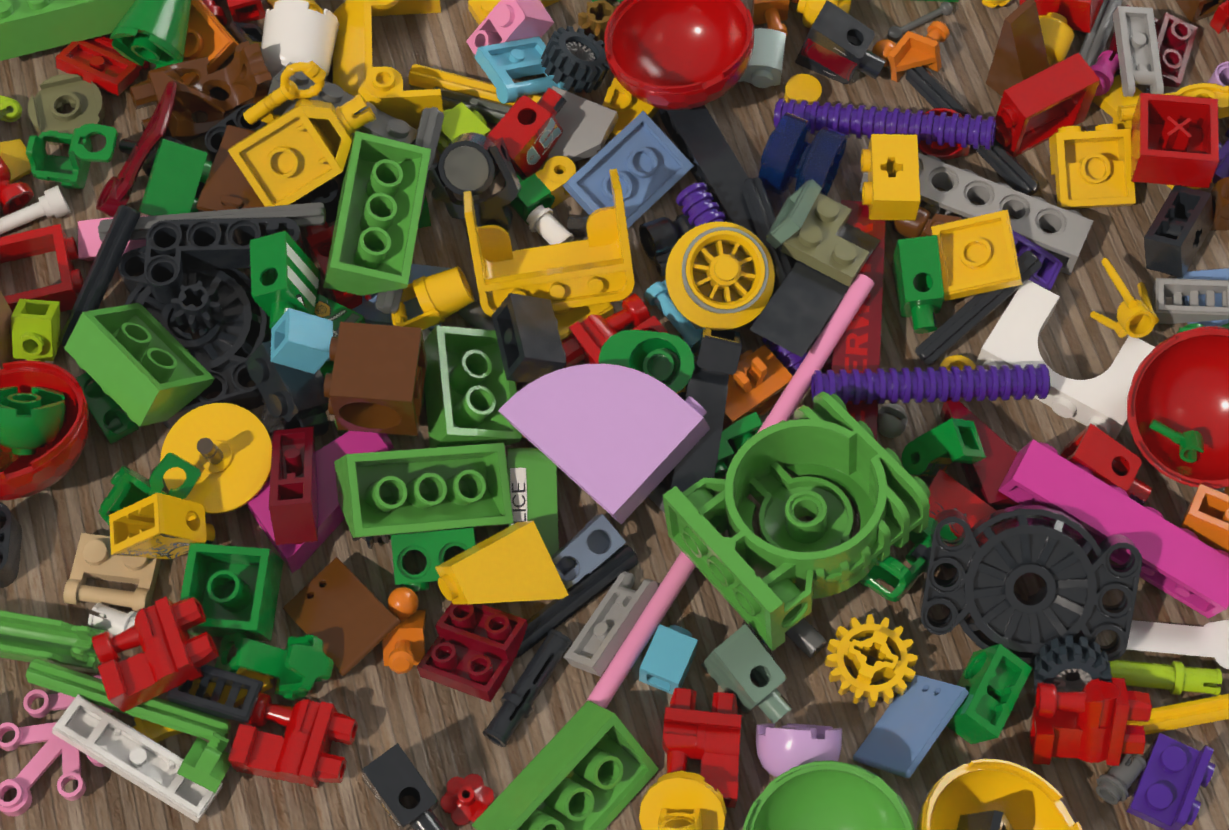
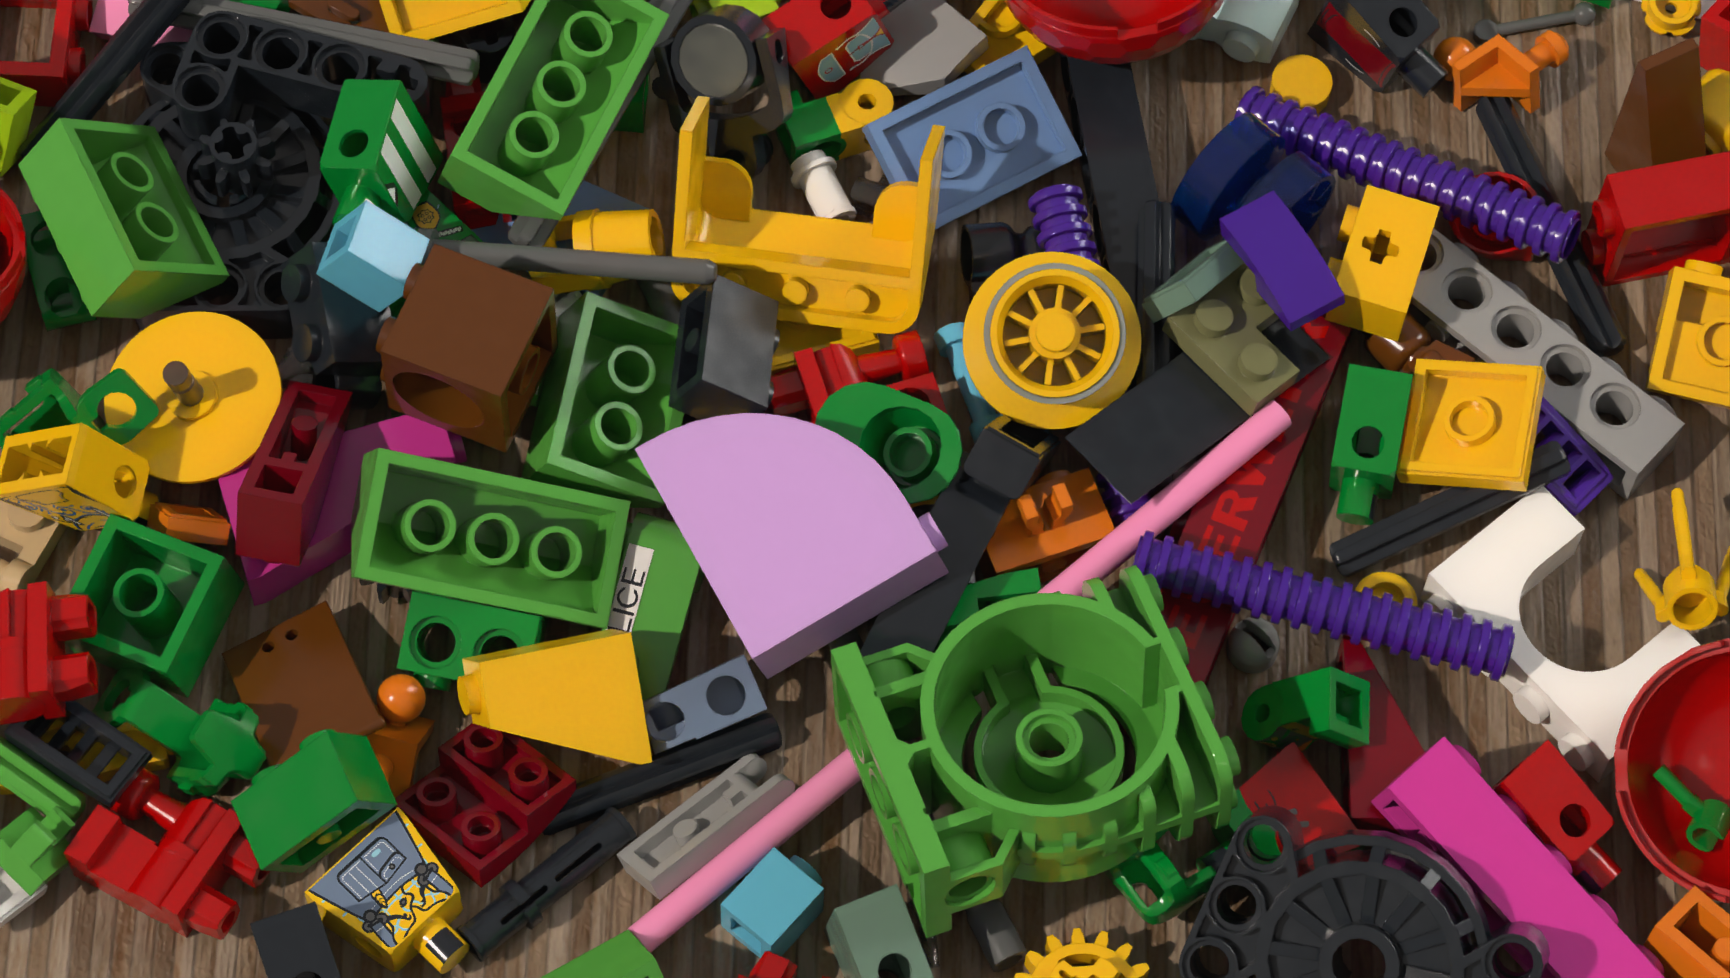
camera: 15 degrees right, 0 degrees up
none -> orange tile [147,502,231,546]
none -> green brick [231,729,398,873]
none -> torso [304,807,470,974]
none -> dark grey bar [417,228,718,285]
none -> dark purple slope [1219,190,1345,332]

